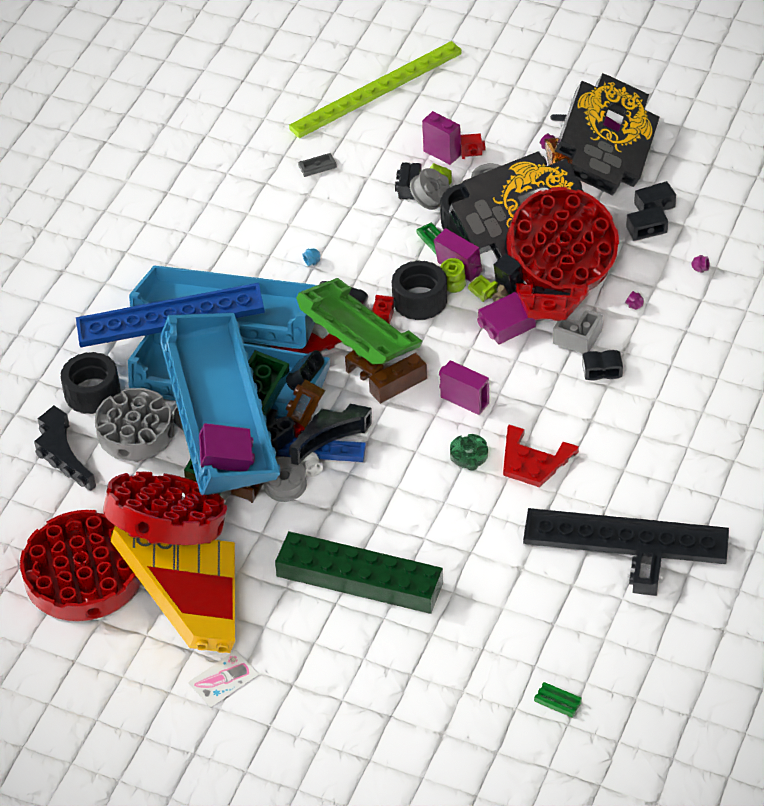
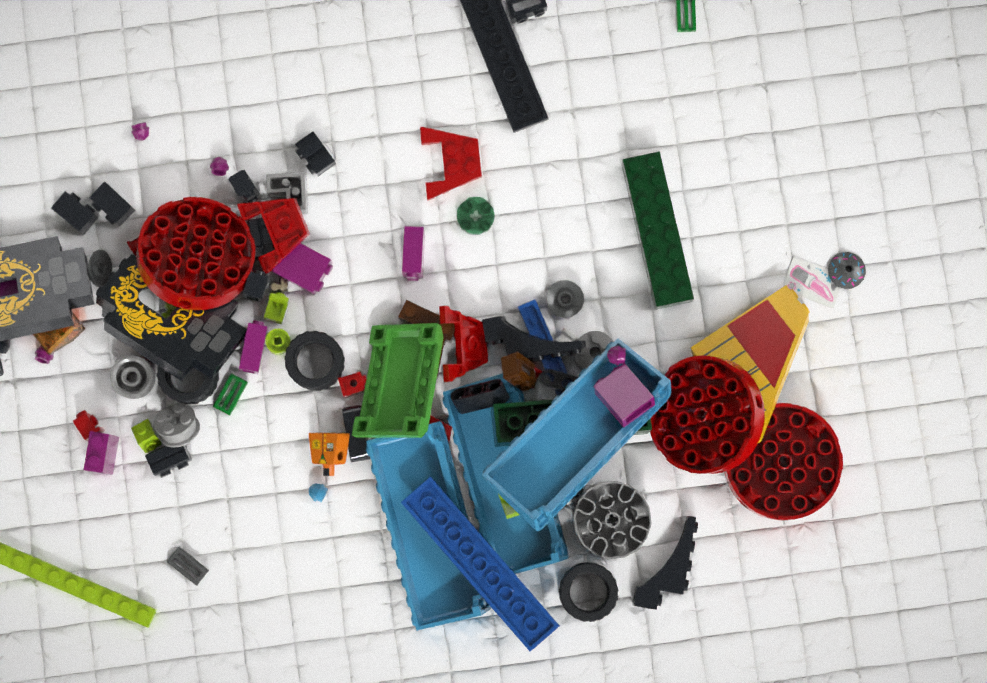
camera: 120 degrees left, 35 degrees up
none -> dark grey dish [88,250,112,287]
none -> black brick [228,170,260,203]
none -> orange torso [309,432,350,476]
none -> red wing [439,306,488,382]
none -> dark grey dish [546,280,584,318]
none -> magenta plate [607,346,626,365]
none -> dark grey dish [828,252,866,289]

